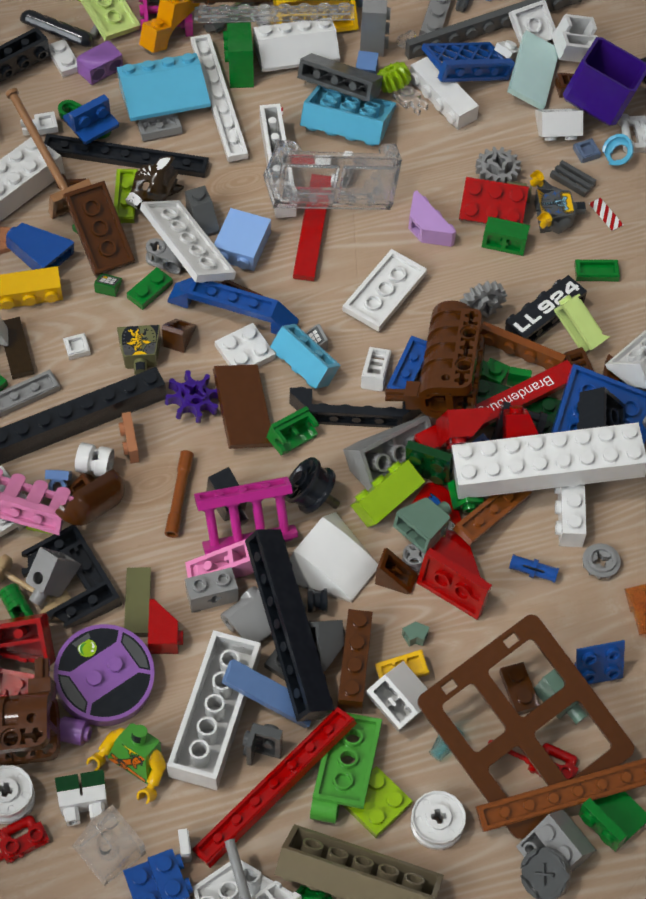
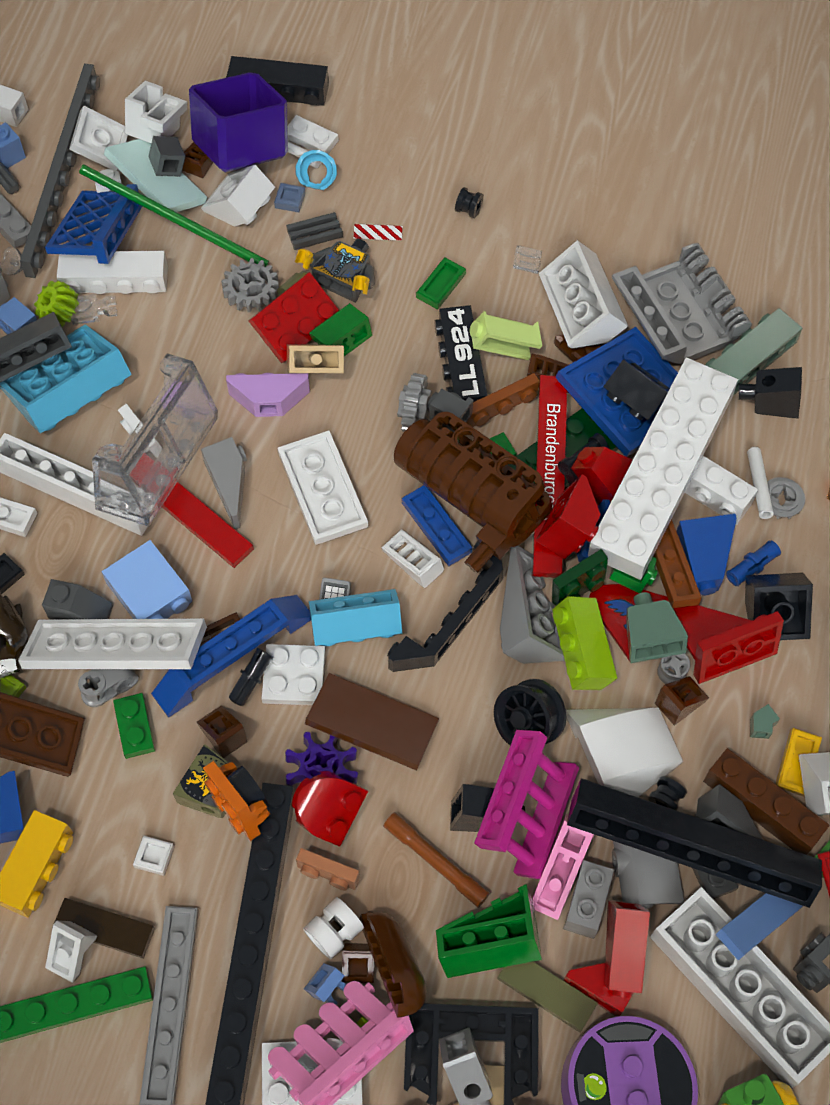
camera: 55 degrees left, 5 degrees up
green slope [94,274,123,297] -> none
green hinge [266,406,319,456] -> none
green tile [506,367,532,387] -> none
none -> green piece [79,164,269,267]
none -> dark grey brick [148,136,185,177]
none -> light grey slope [201,437,247,529]
none -> orange piece [203,761,270,841]
none -> black axle [229,647,274,706]
none -> tan slope [287,344,344,373]
none -> red slope [292,771,368,847]
none -> dark grey brick [428,389,473,432]
none -> green wedge [436,884,542,978]
none -> slope [604,900,650,997]
none -> blue slope [676,514,737,596]
none -> black slope [745,572,813,641]
none -> white piece [747,447,774,519]

